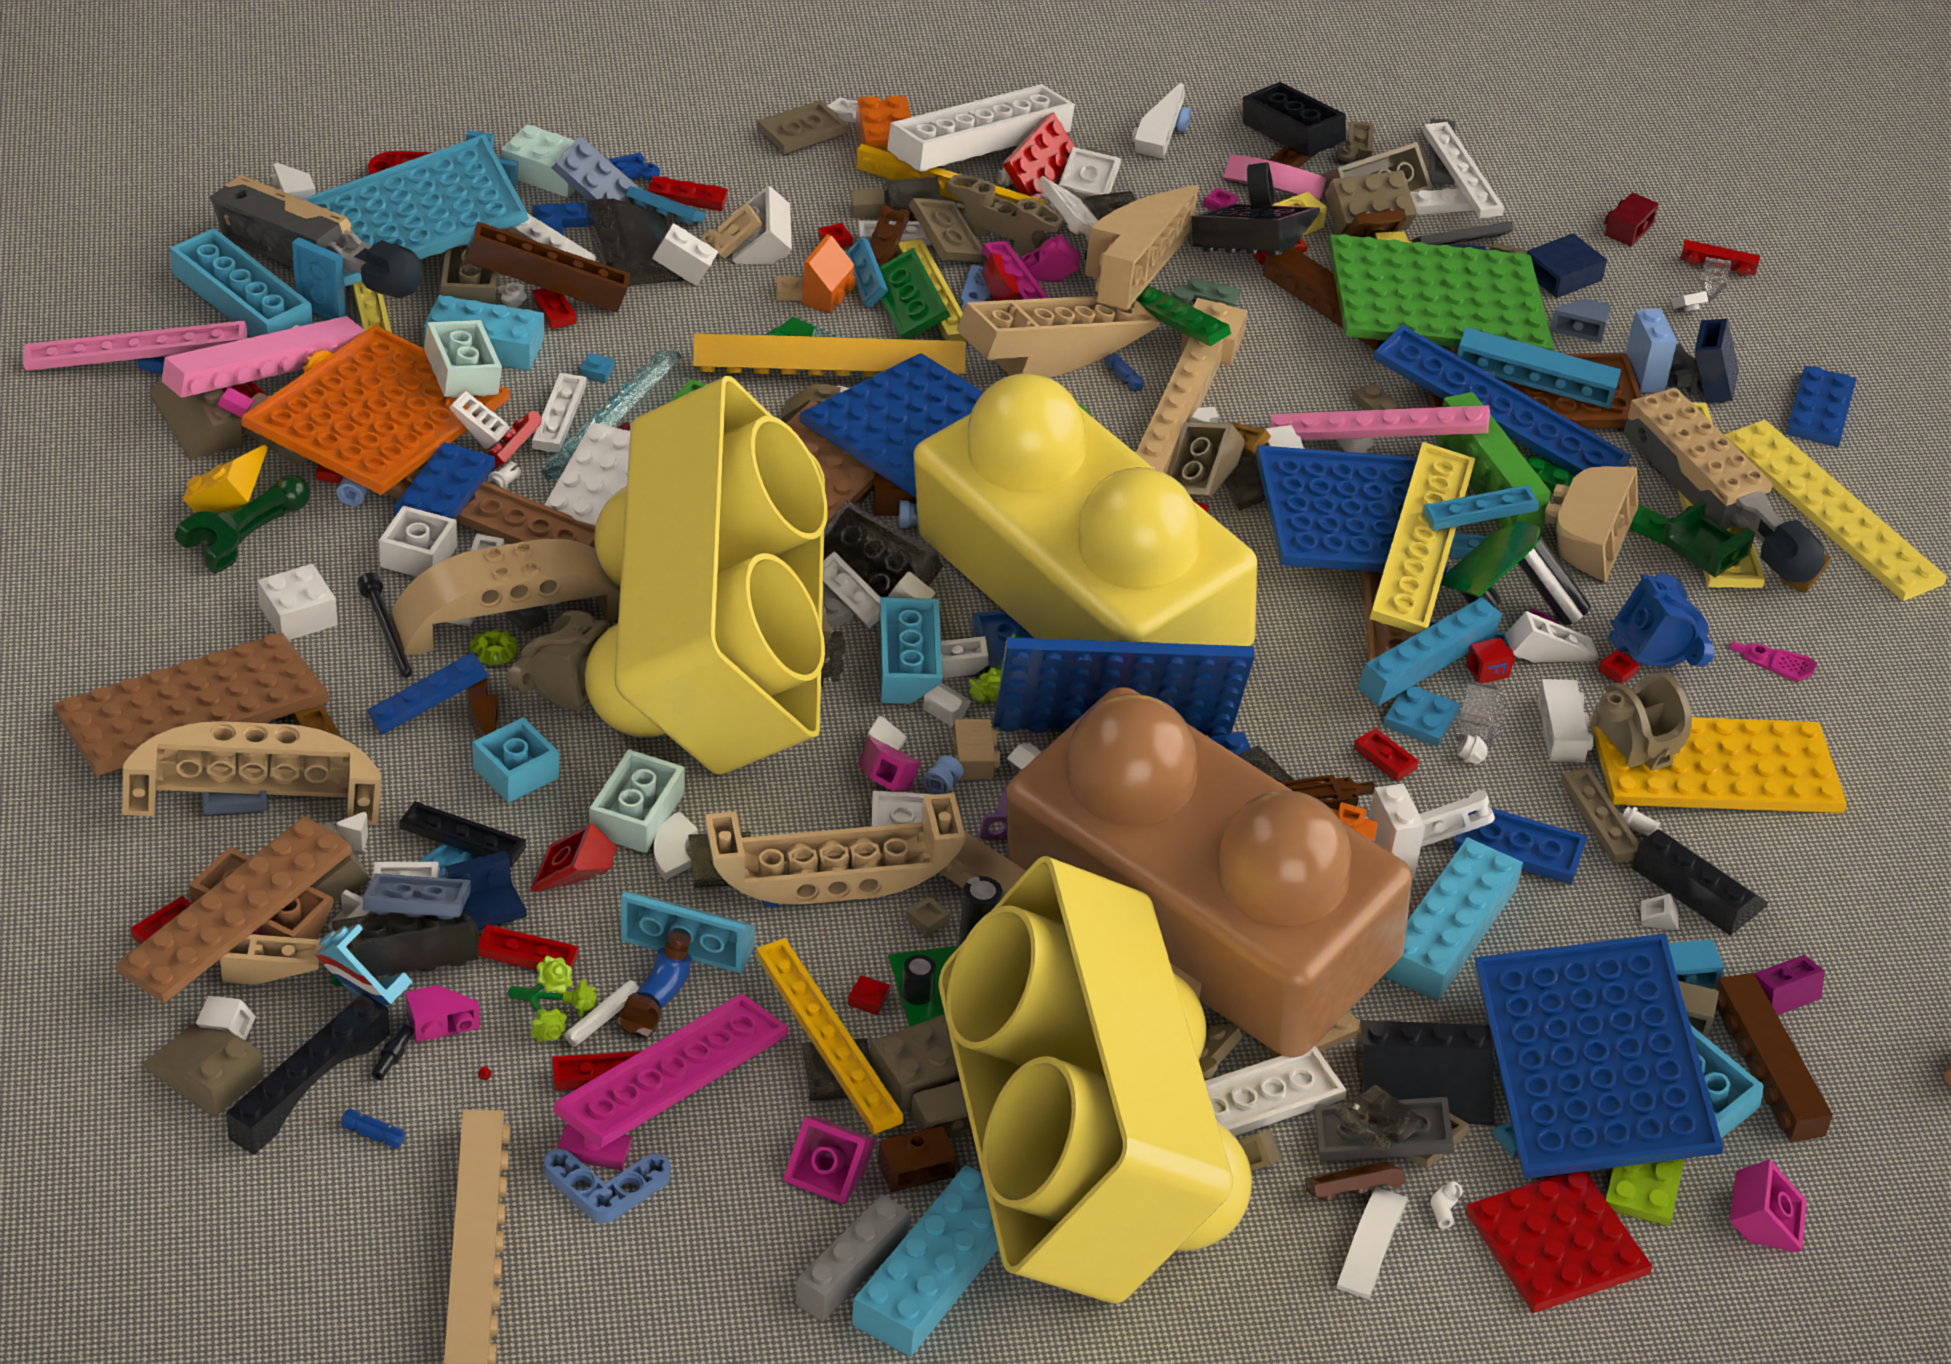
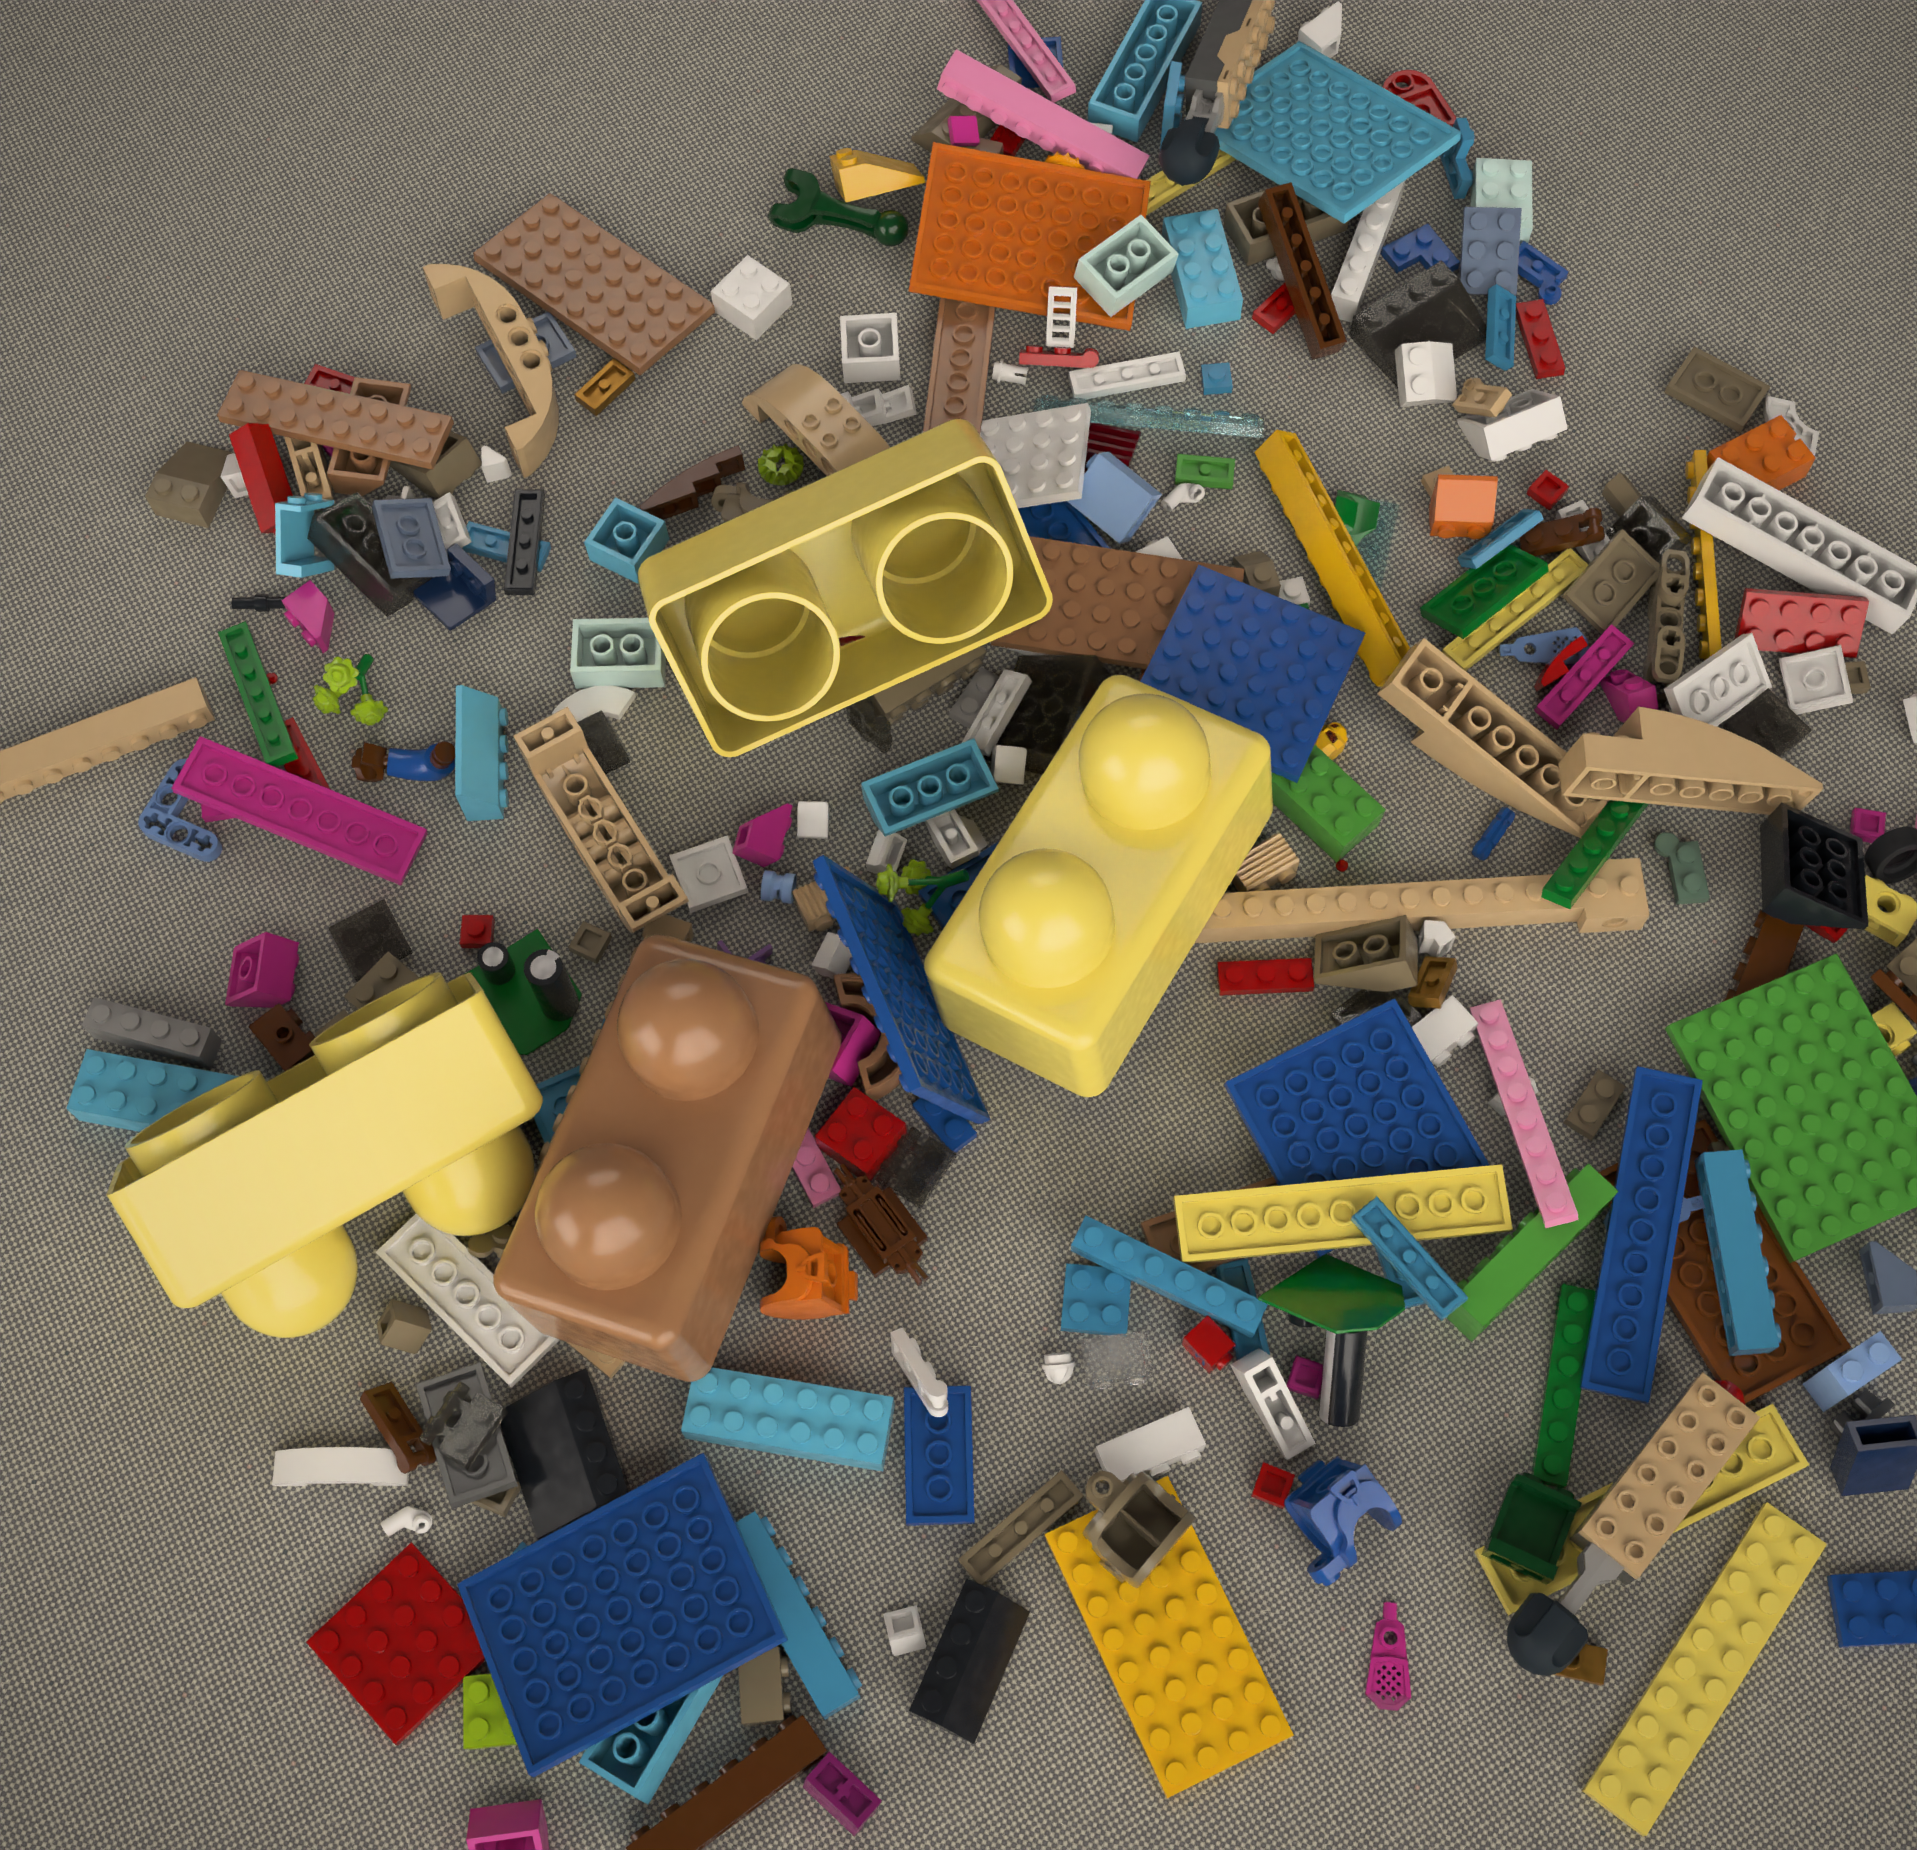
camera: 75 degrees right, 25 degrees up
black arch [226,993,390,1155] -> none
blue axle [341,1109,405,1148] -> none
black piece [357,572,412,678] -> none
blue plate [367,652,488,735] -> none
blue plate [393,442,495,519] -> none
red plate [476,925,579,970] -> none
red slope [530,823,617,892] -> none
white axle [564,980,639,1047] -> none
yellow plate [756,938,903,1135] -> none
red plate [1353,728,1419,782] -> none
white brick [1369,783,1425,879] -> none
tan hips [1545,466,1639,582] -> none
white pin [1622,807,1661,837] -> none
none -> green plate [218,621,299,767]
none -> red brick [229,423,293,536]

